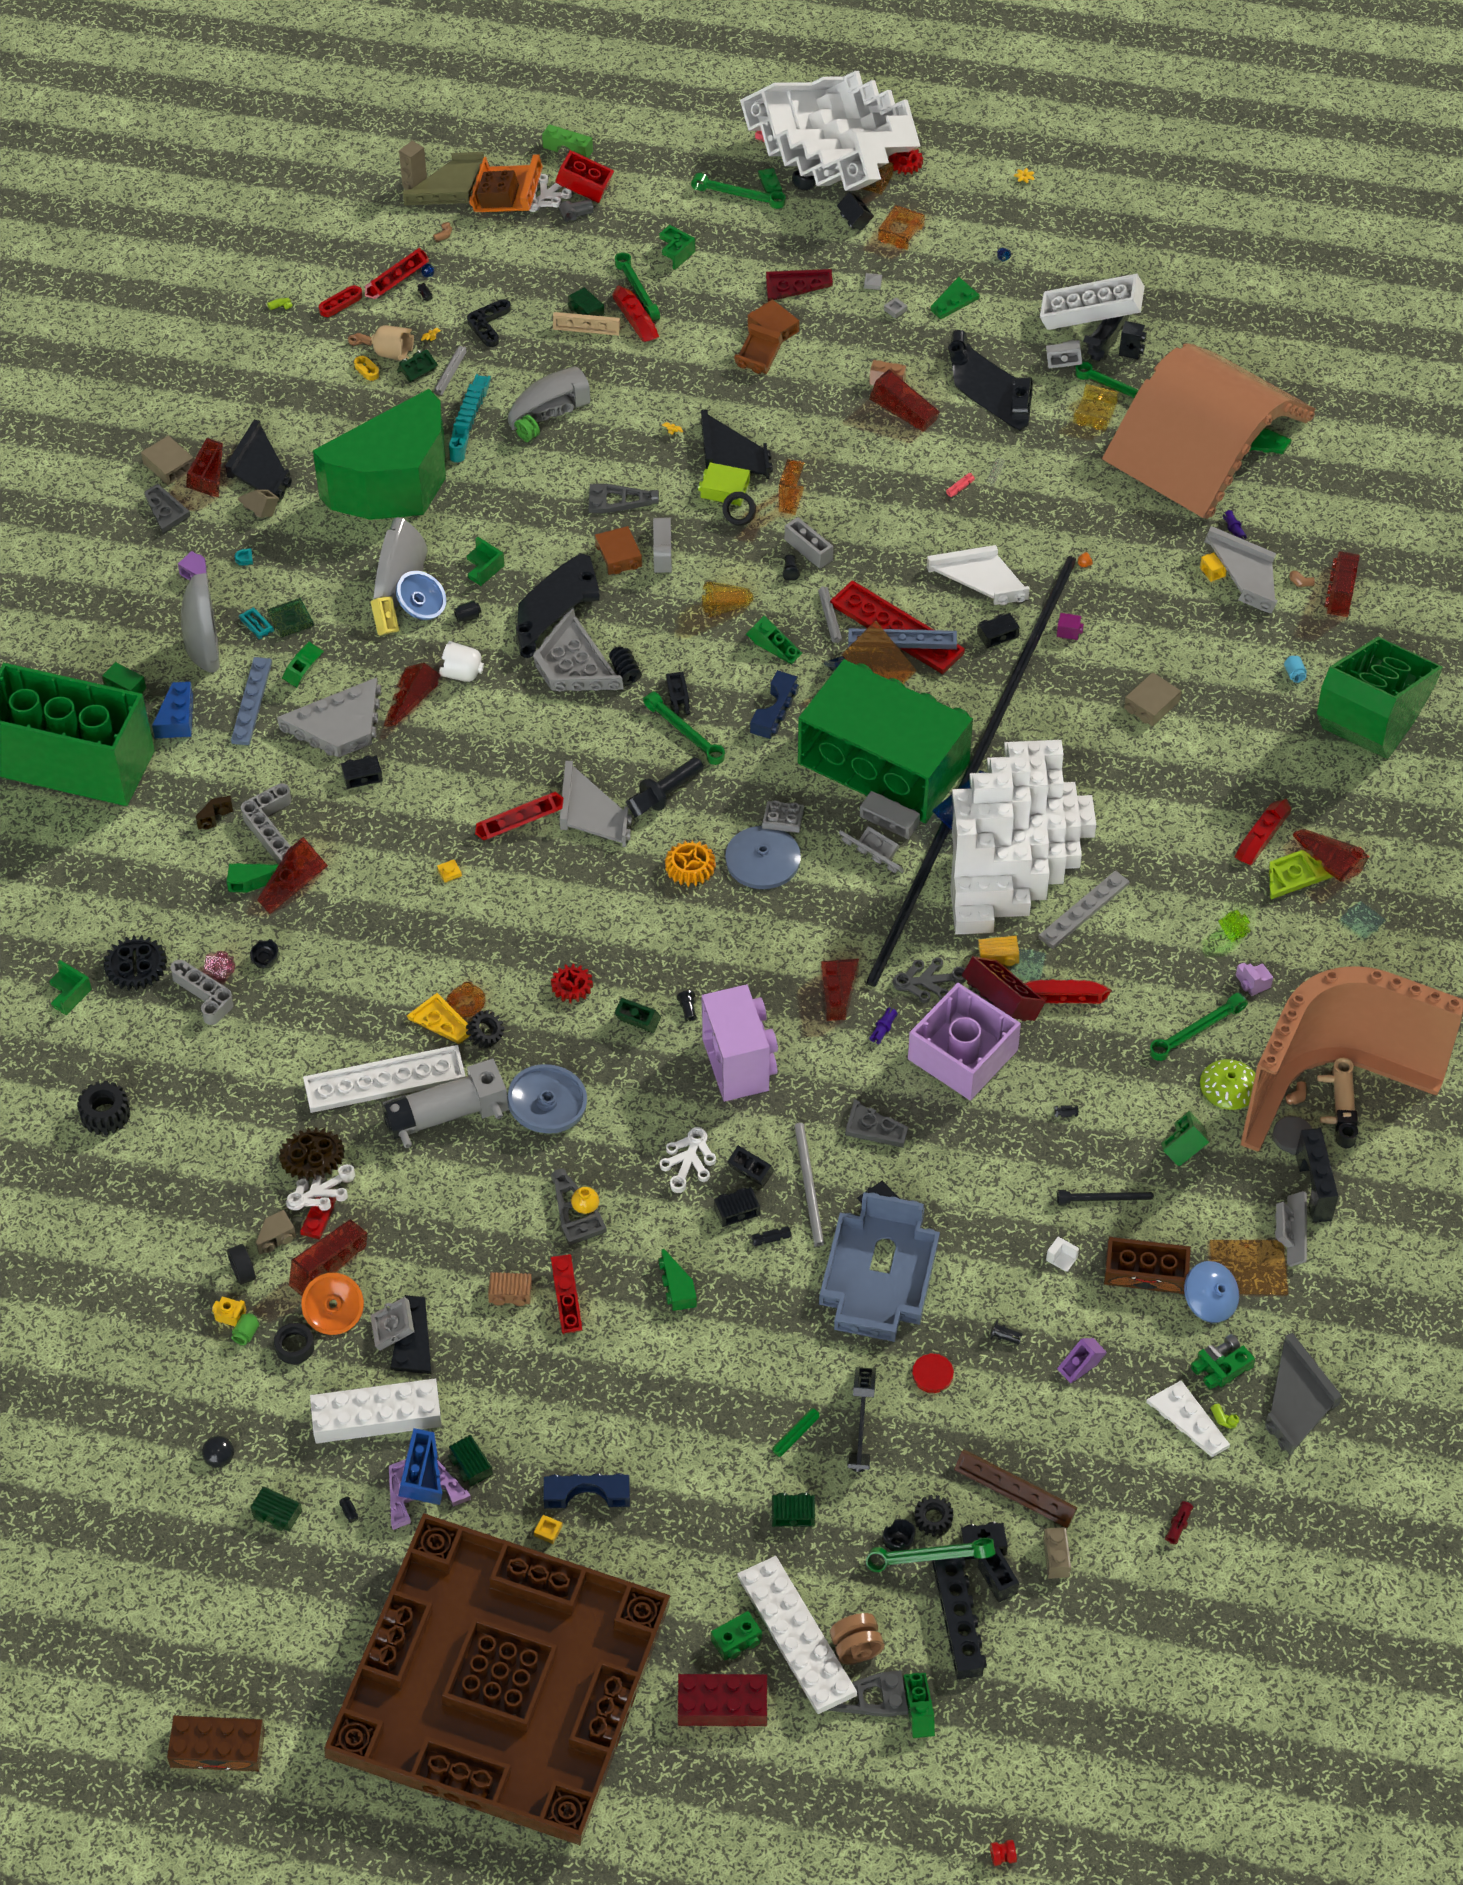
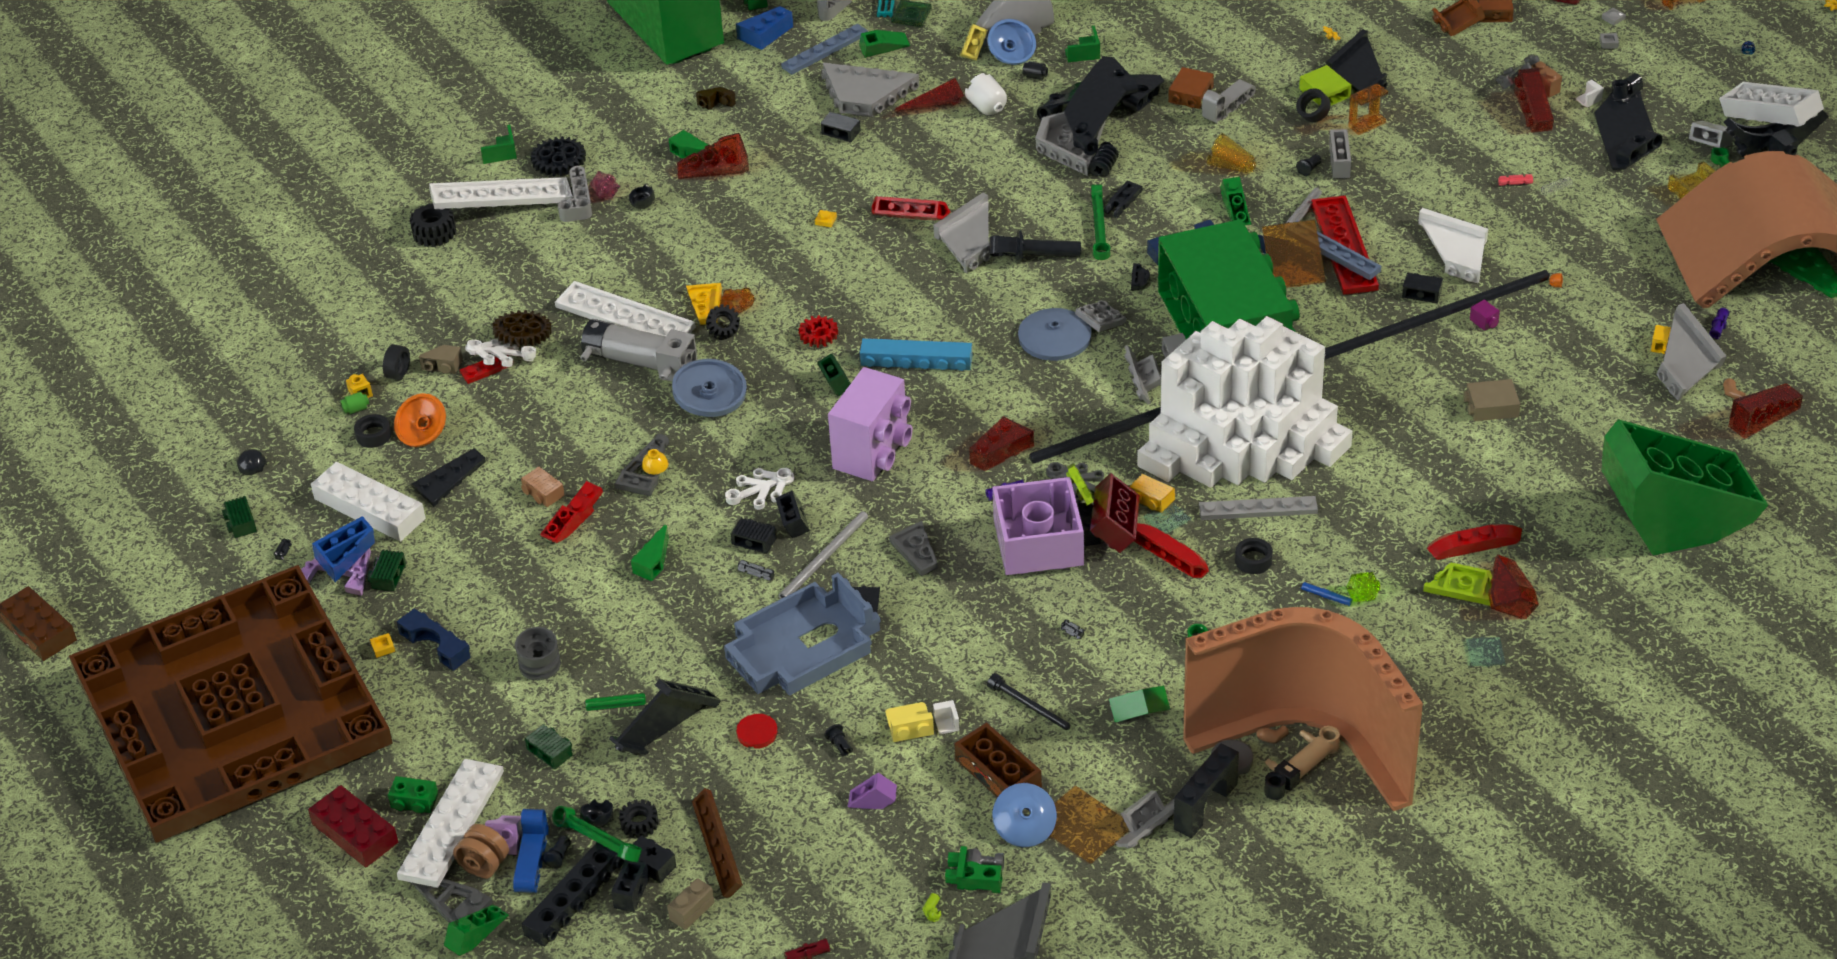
camera: 45 degrees right, 10 degrees down
light grey beam [241,783,298,872] -> none
clear red wedge [289,1219,368,1296] -> none
light grey plate [370,1297,414,1351] -> none
dark grey plate [588,484,659,513] -> none
light orange gear [665,839,716,887] -> none
green wing [930,277,980,320] -> none
white wing [1146,1381,1230,1457] -> none
none -> white plate [429,177,573,209]
none -> lavender brick [485,815,523,855]
none -> blue beam [513,809,549,893]
none -> dark grey wheel [515,627,561,681]
none -> black pin [543,836,571,869]
none -> dark azure brick [860,338,972,371]
none -> light yellow bracket [885,702,934,742]
none -> black panel [1064,56,1138,156]
none -> lime wing [1066,463,1094,505]
none -> black plate [1131,263,1150,291]
none -> black tyre [1235,538,1273,574]
none -> blue piece [1301,582,1353,606]
none -> dark grey plant [1495,54,1540,89]
none -> white panel [1576,80,1604,108]

